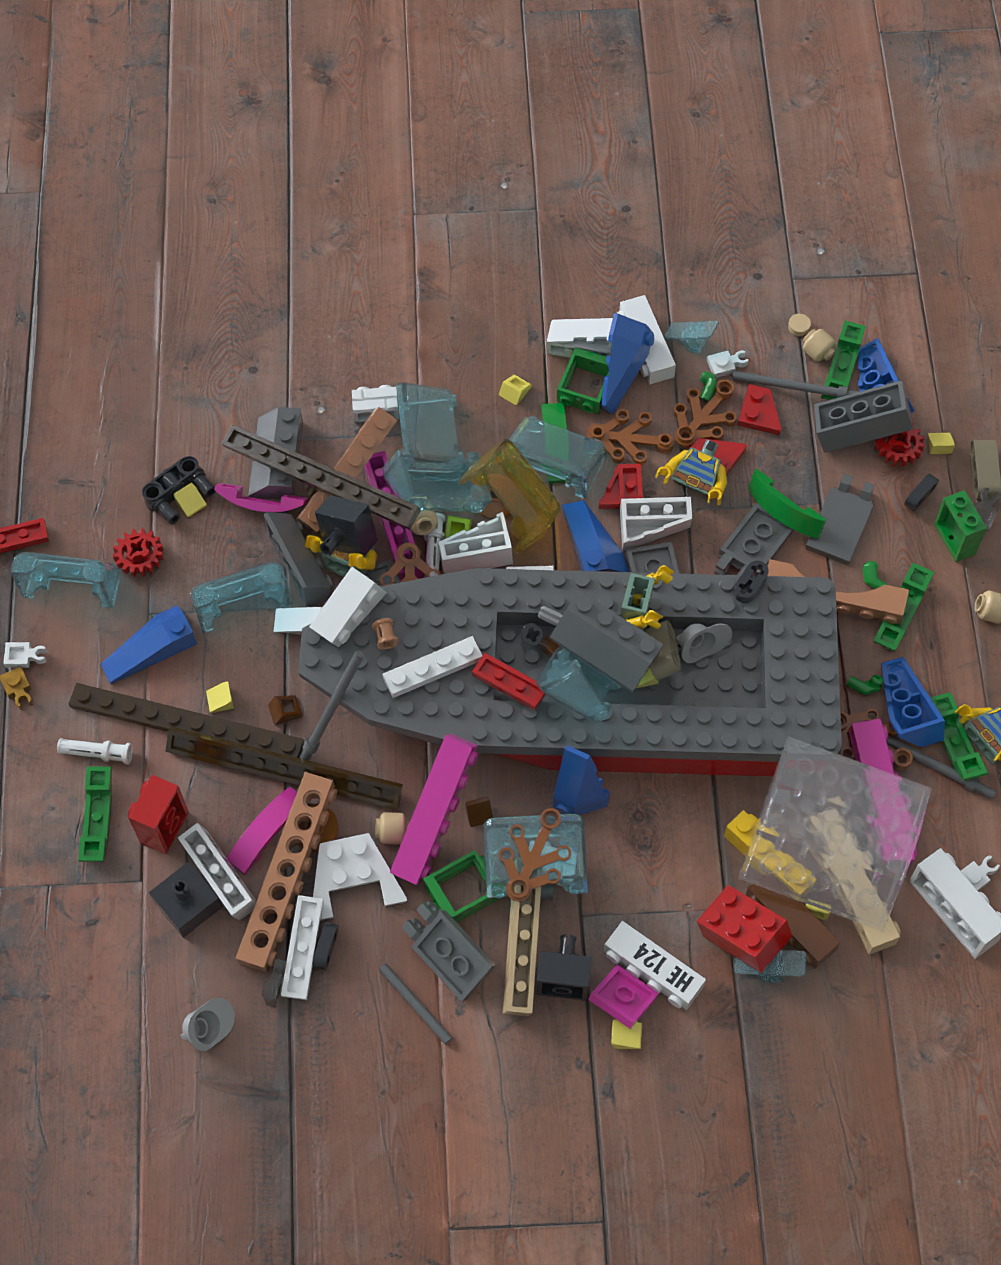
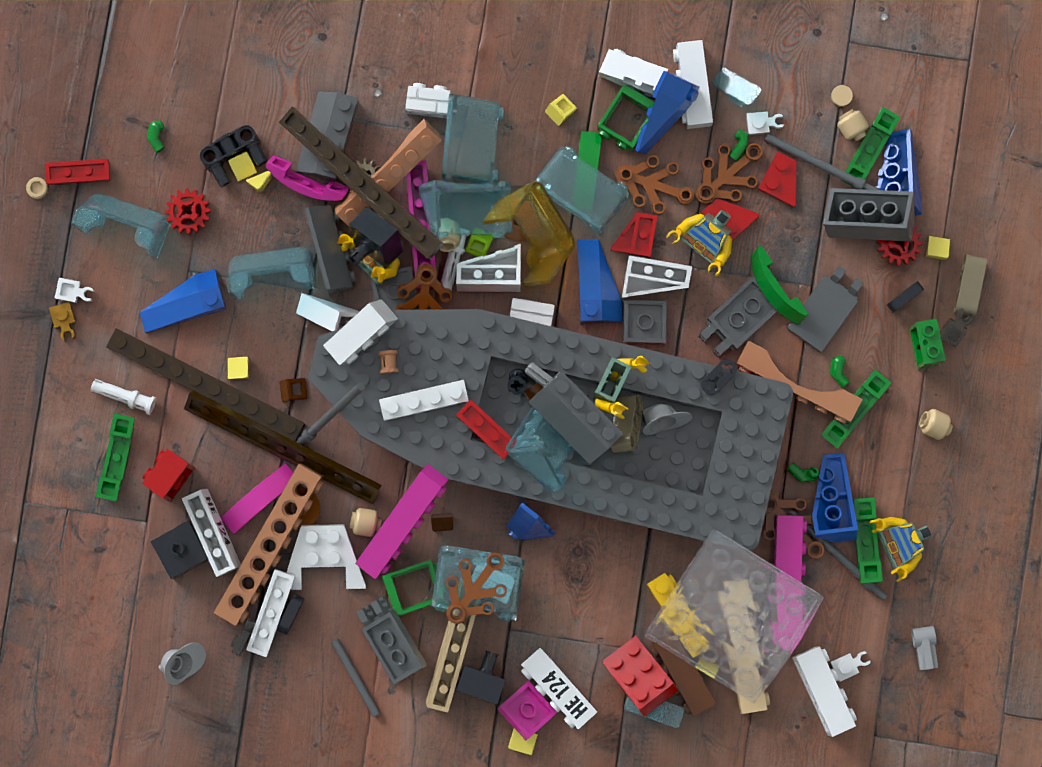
camera: 10 degrees right, 20 degrees up
none -> green arm [147,120,165,153]
none -> light yellow slope [246,171,273,193]

